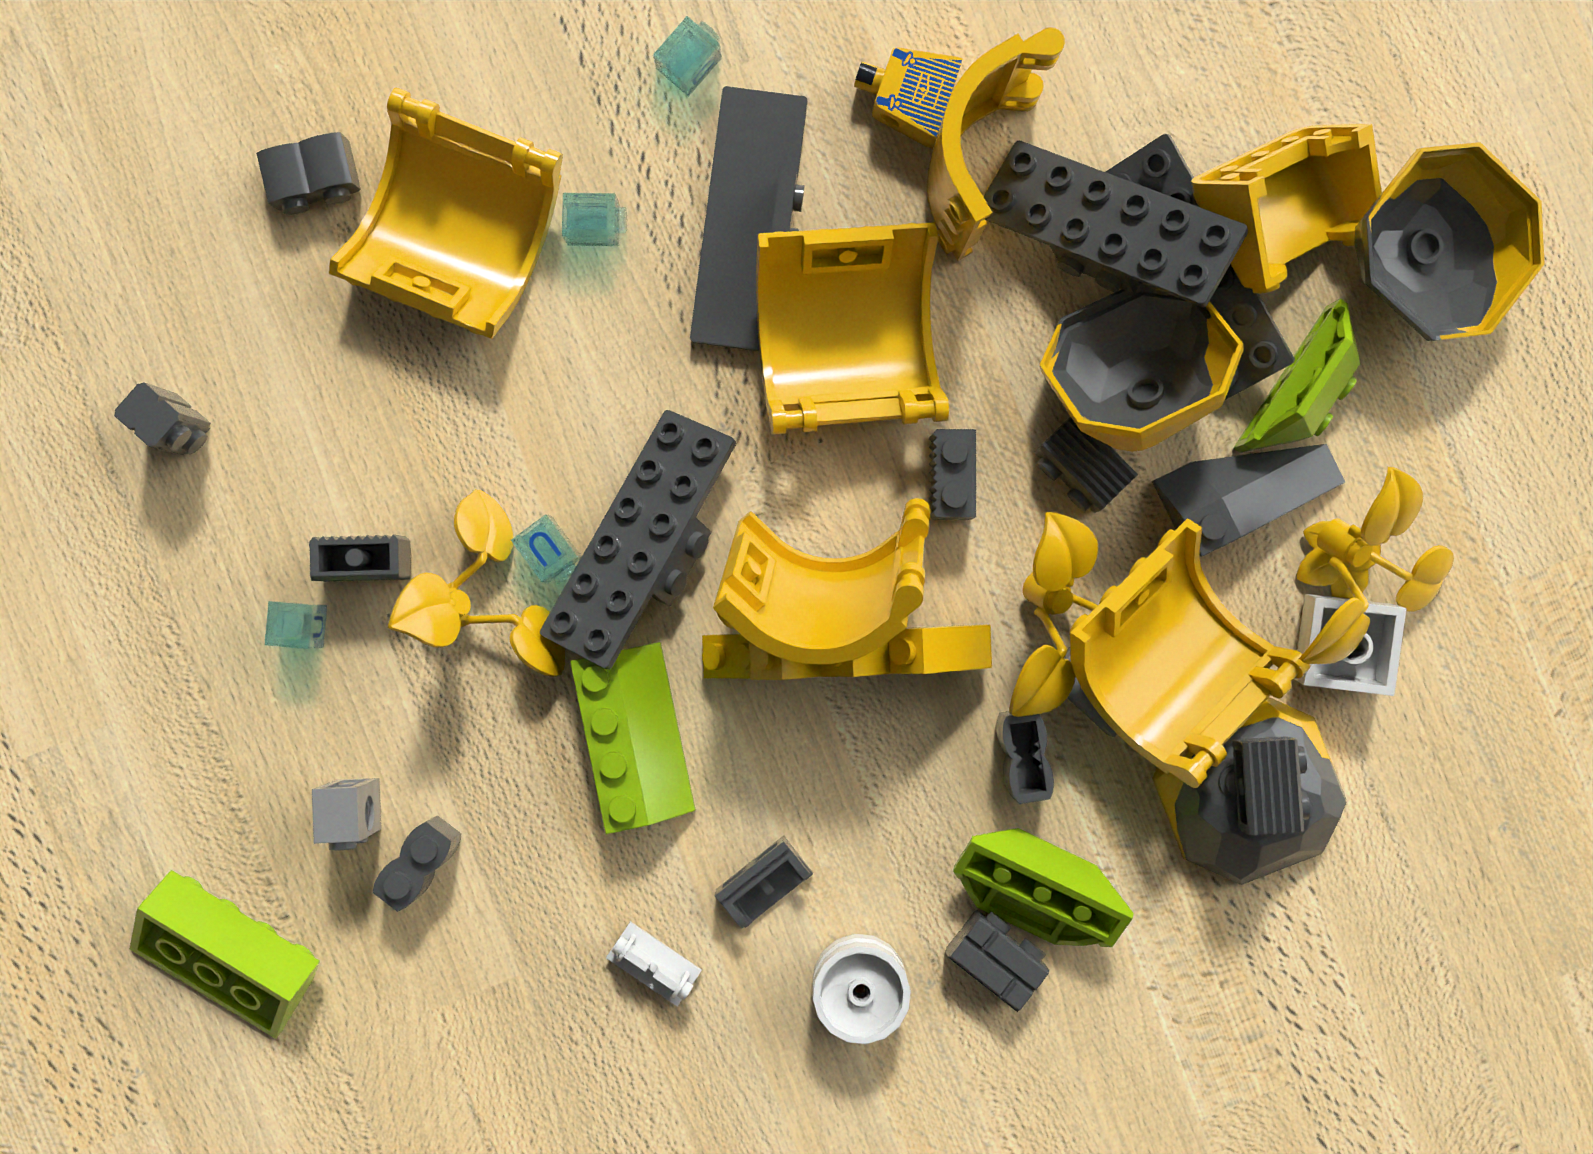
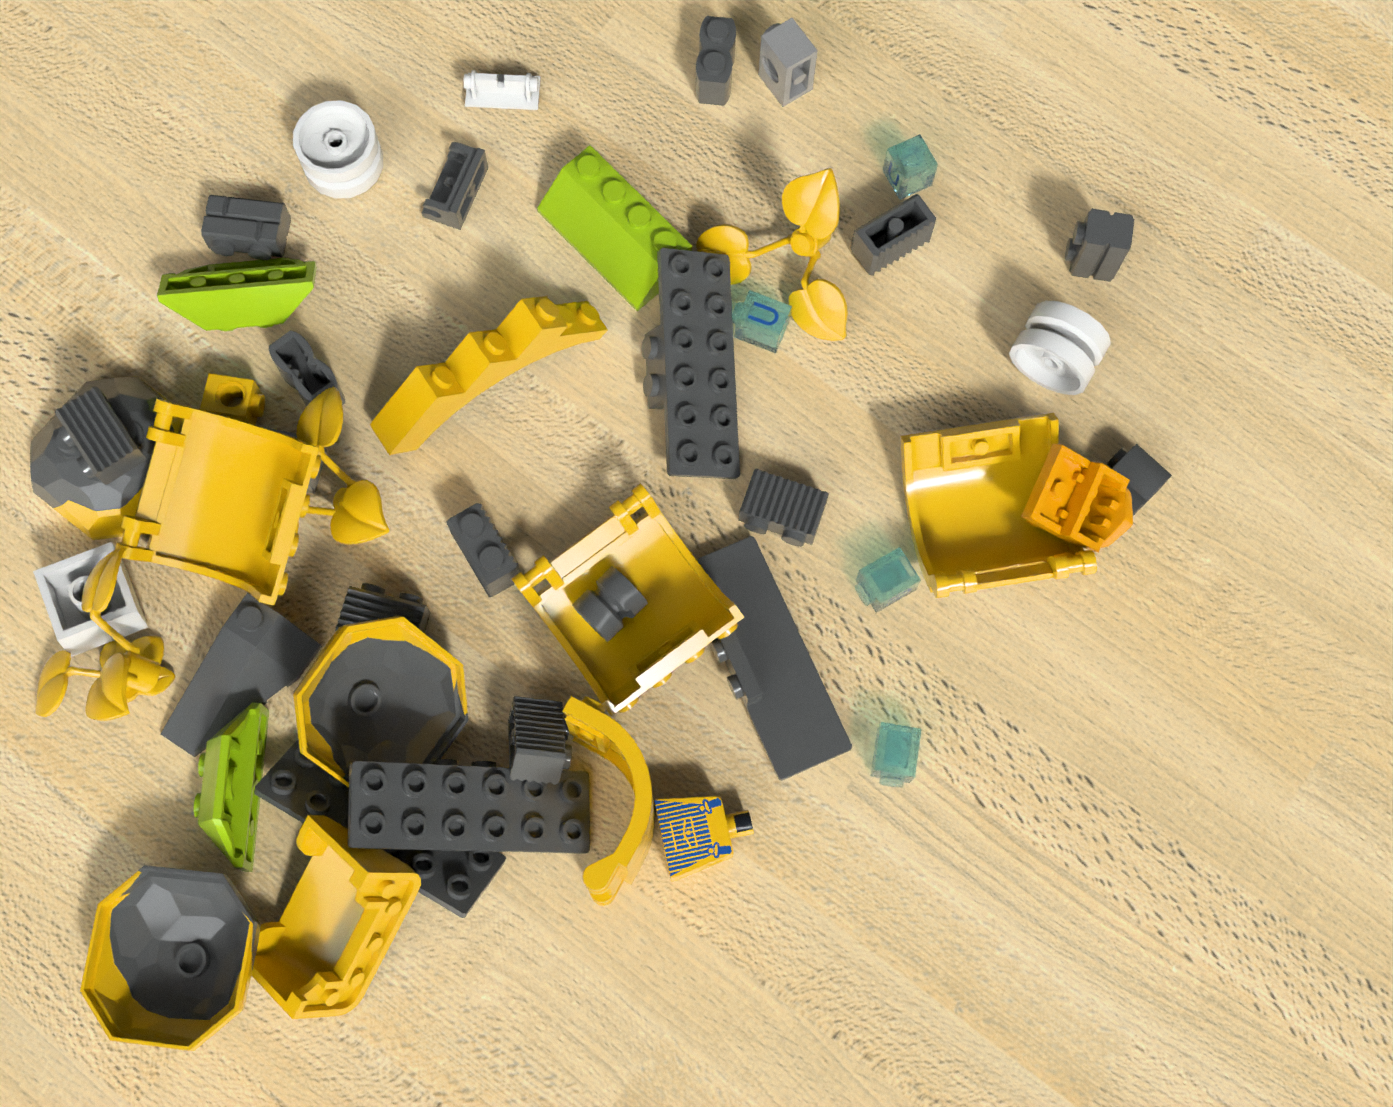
camera: 150 degrees right, 15 degrees down
yellow hinge [713,498,930,664] -> none
none -> yellow brick [200,373,265,425]
none -> dark grey brick [508,696,572,785]
none -> dark grey wheel [572,566,648,642]
none -> dark grey brick [738,469,829,547]
none -> white wheel [1009,301,1111,395]
none -> light orange piece [1021,444,1133,553]

